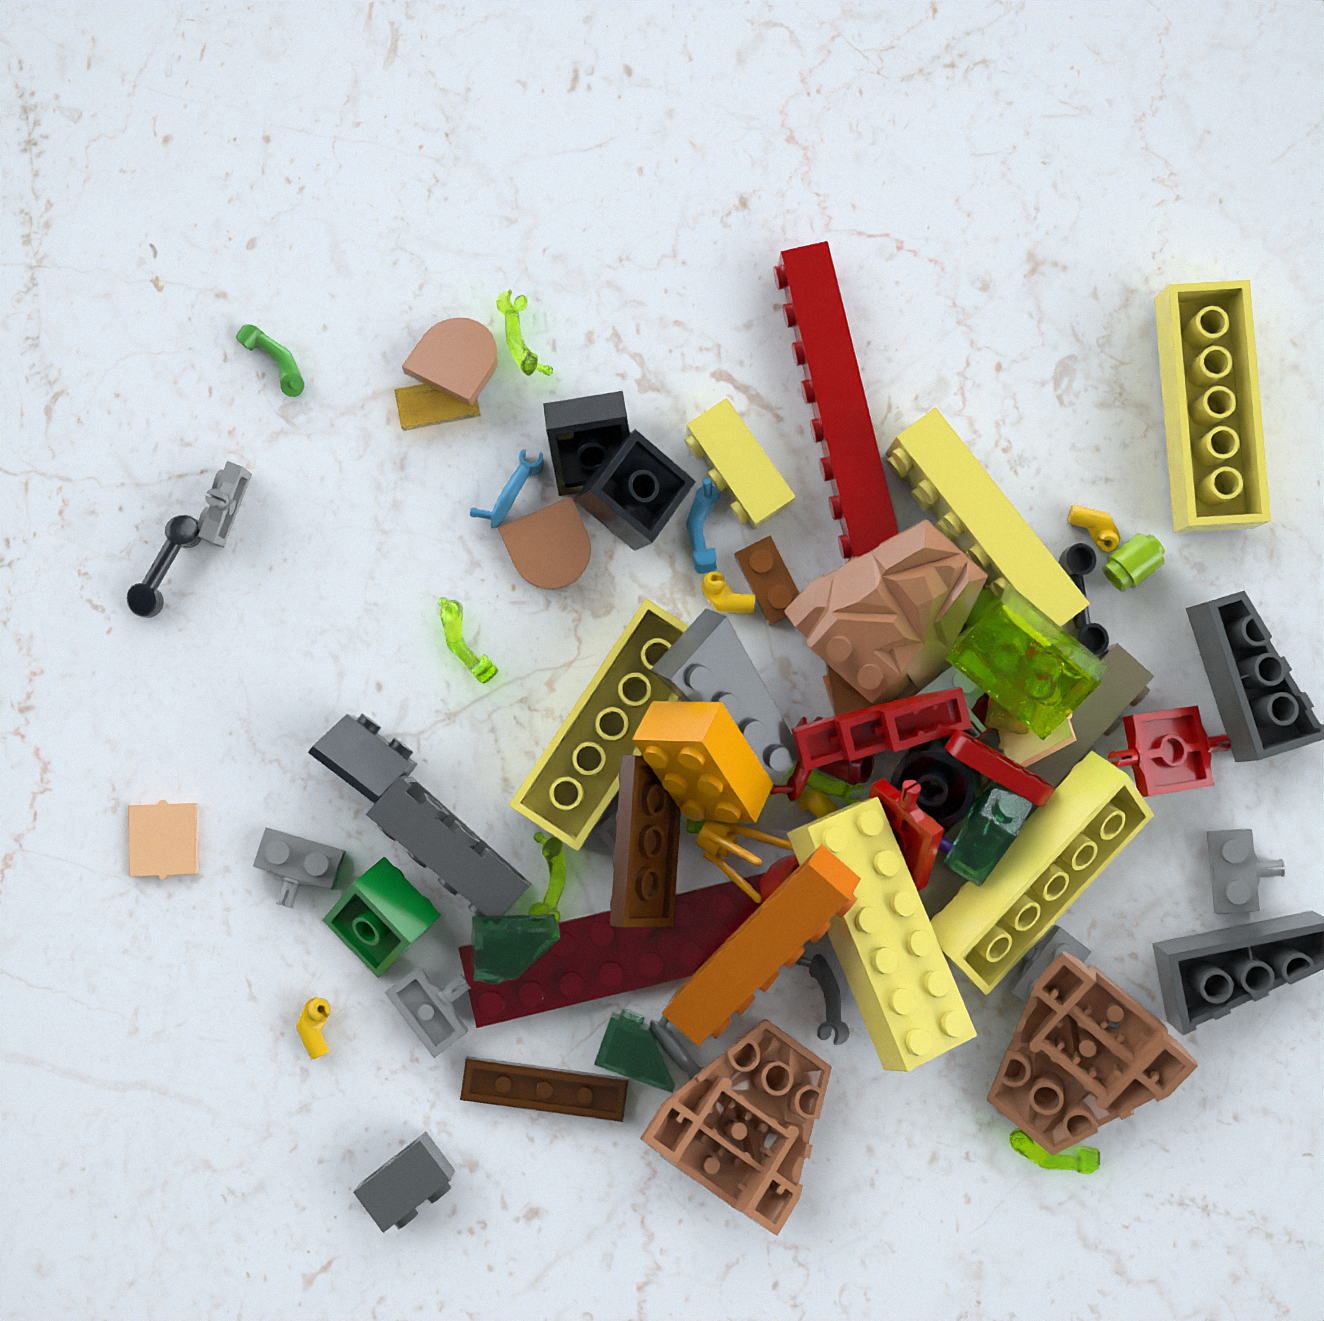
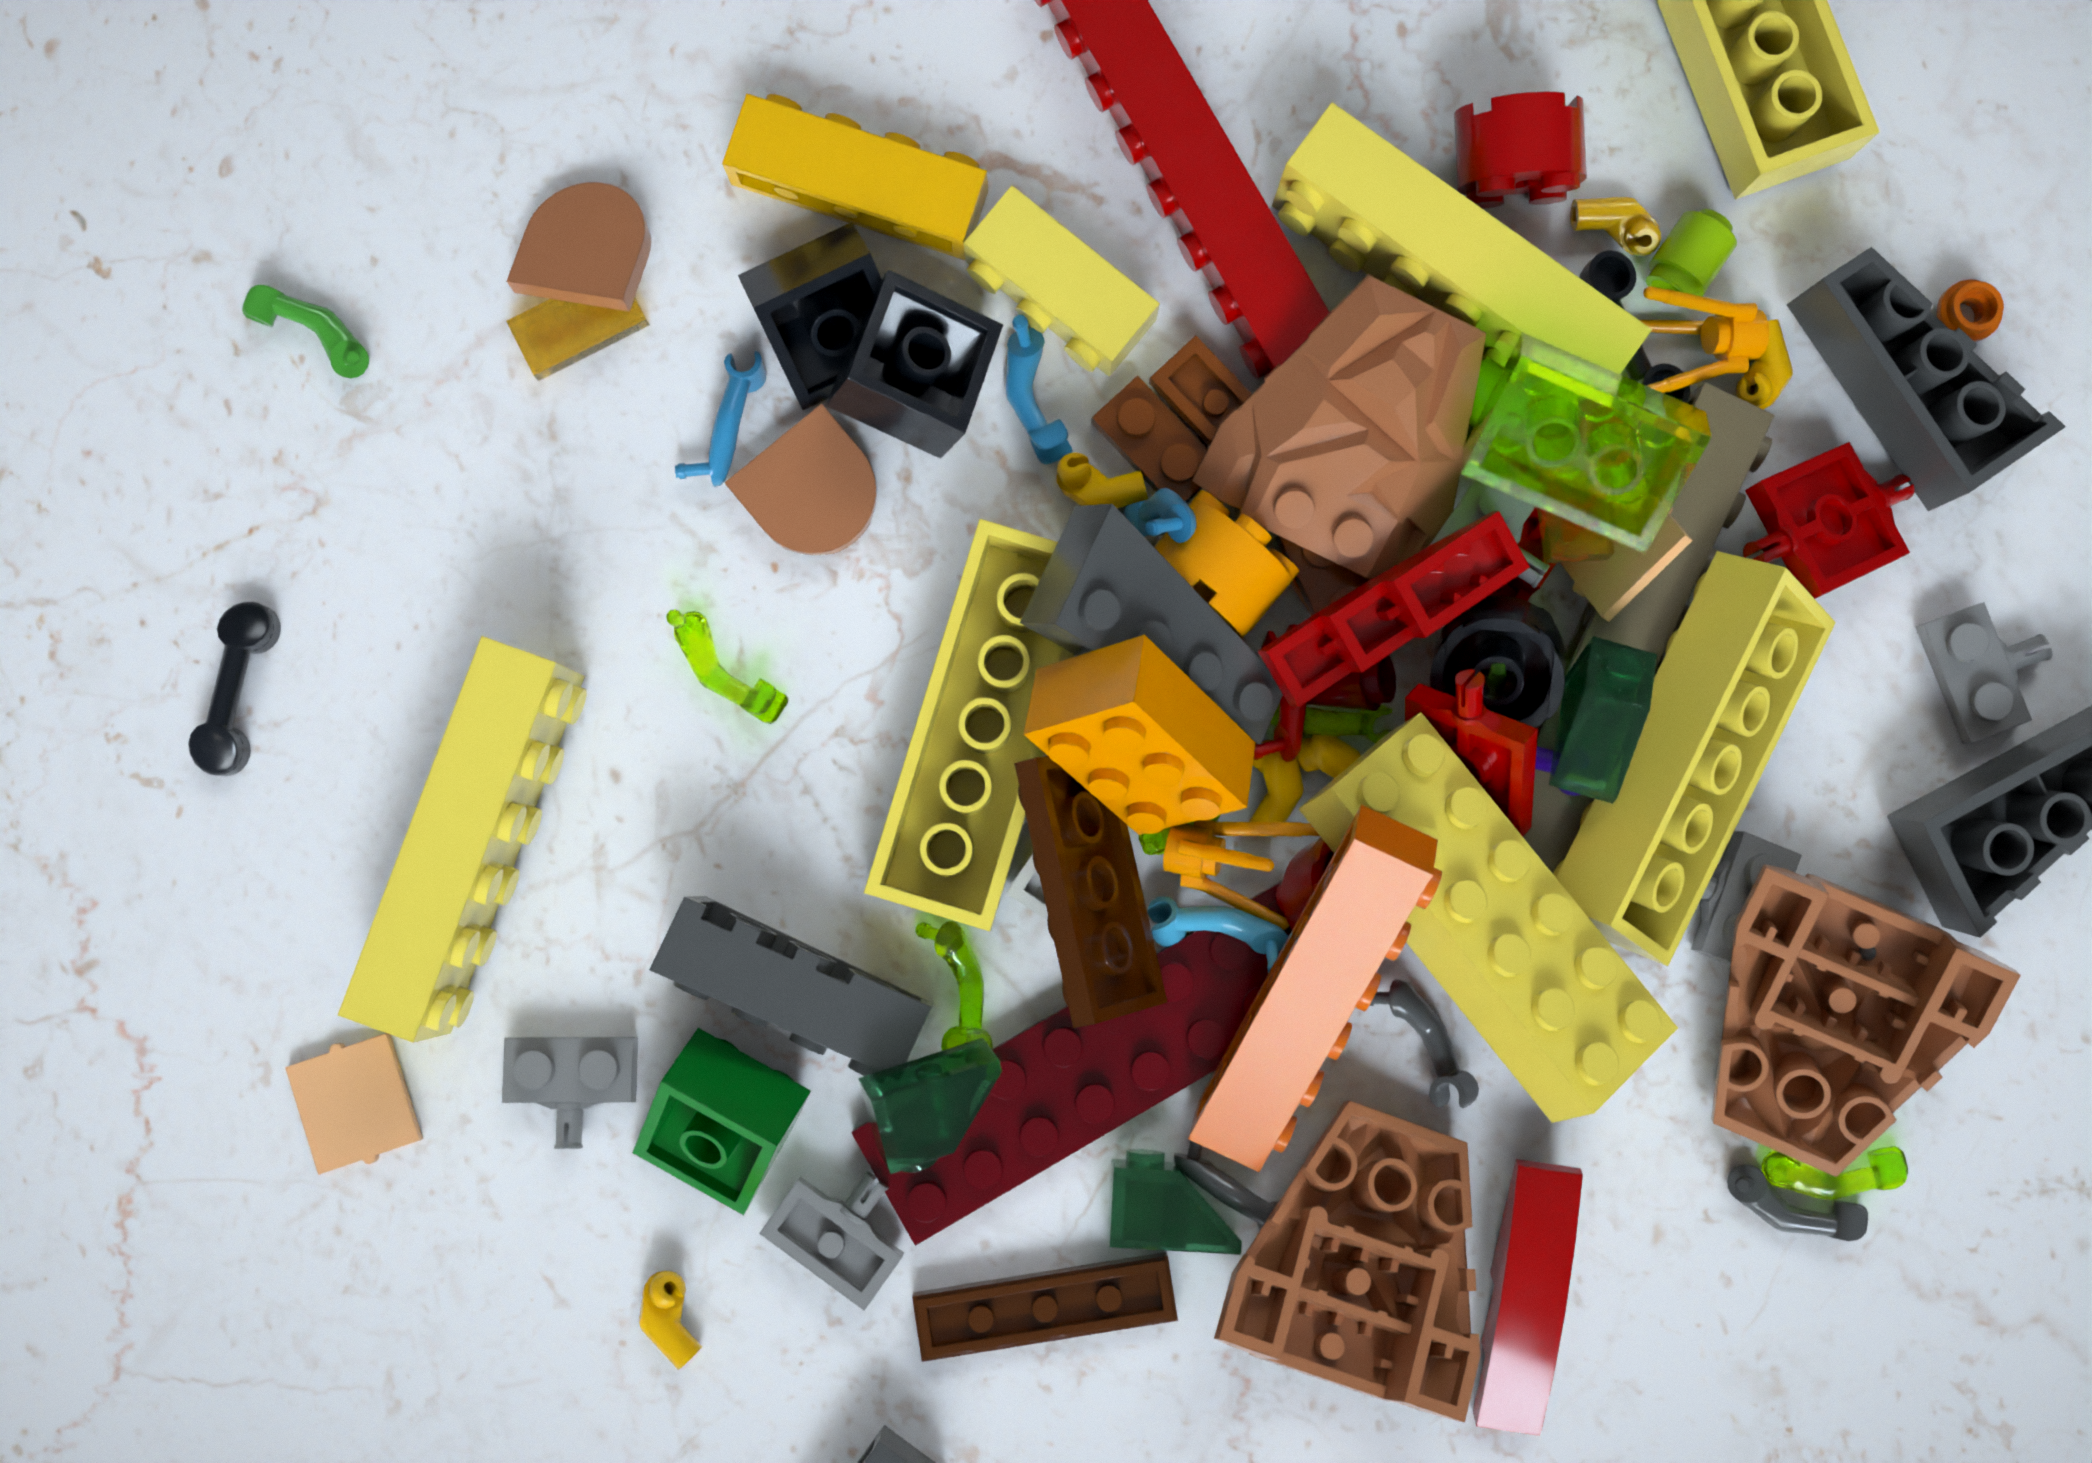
camera: 20 degrees left, 0 degrees up
light grey plate [198,461,252,548] -> none
slope [308,713,417,804] -> none
clear neon green piece [496,289,553,376] -> none
red beam [945,729,1056,807] -> none
none -> light yellow brick [338,636,587,1043]
none -> yellow brick [722,93,988,260]
none -> dark azure piece [1124,488,1196,543]
none -> medium azure piece [1147,896,1288,973]
none -> dark orange plate [1149,335,1252,446]
none -> light orange brick [1154,490,1299,639]
none -> yellow arm [1249,739,1304,838]
none -> red brick [1454,91,1587,209]
none -> red slope [1473,1159,1583,1436]
none -> light orange plant [1638,286,1769,397]
none -> dark grey piece [1727,1164,1868,1241]
none -> yellow arm [1736,319,1793,409]
none -> orange plate [1937,279,2004,342]

